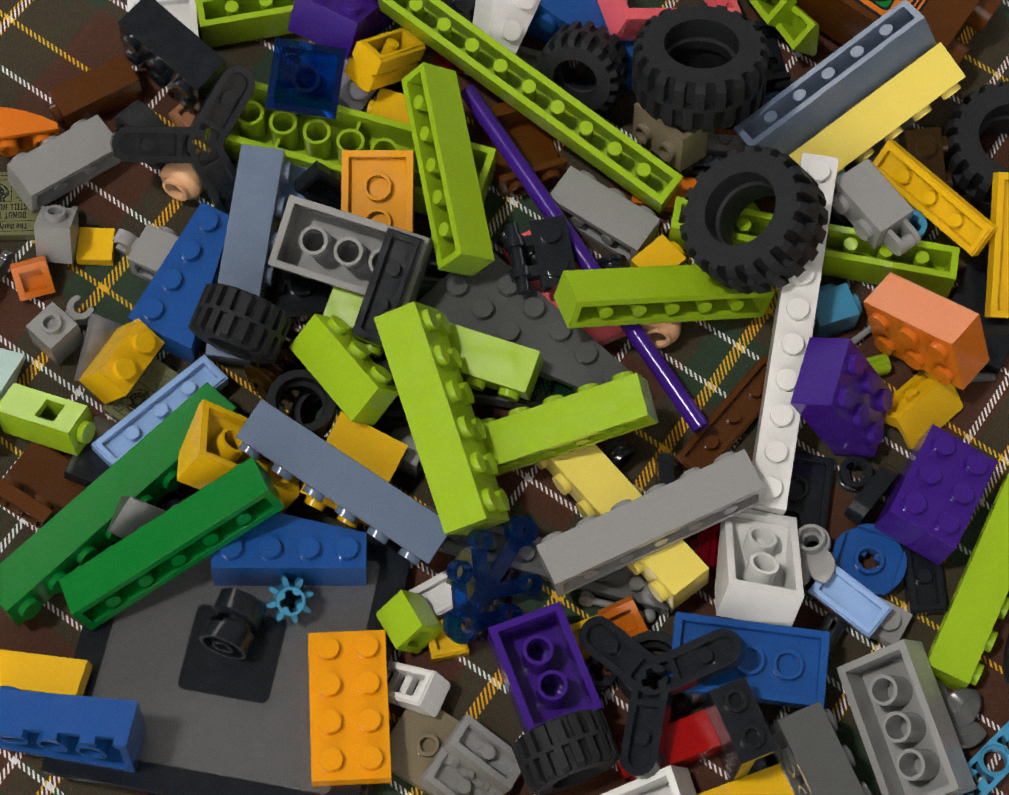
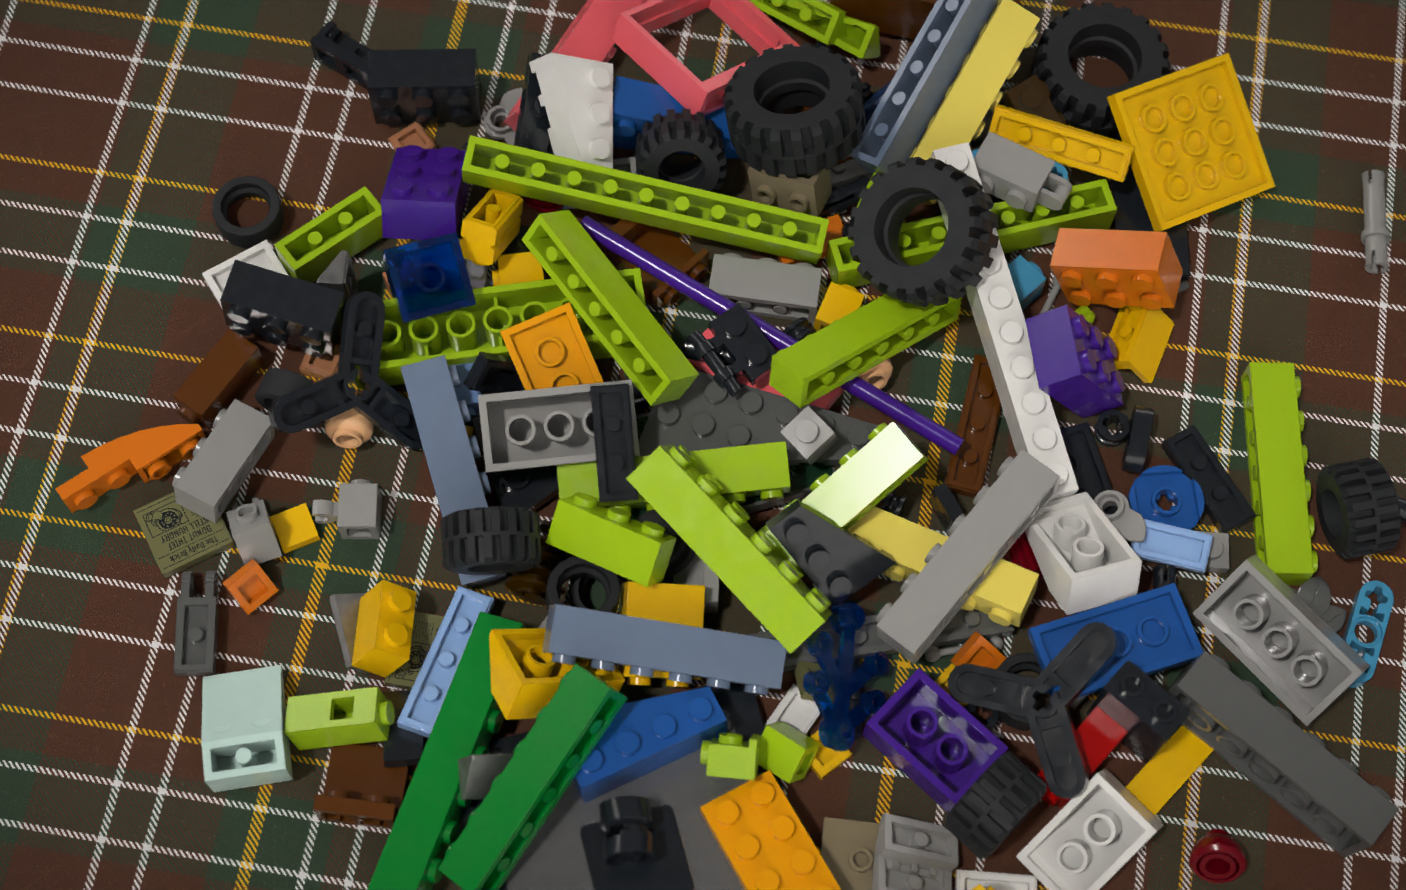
camera: 25 degrees left, 0 degrees up
light grey brick [26,295,96,366] -> none
blue wedge [128,202,229,364] -> none
dark azure gear [265,575,314,623] -> none
white slope [387,660,450,717] -> none
dark purple brick [874,424,998,566] -> none
none -> flat silver slope [316,250,358,305]
none -> lime brick [700,733,761,780]
none -> black wing [766,499,896,608]
none -> light grey brick [780,406,838,465]

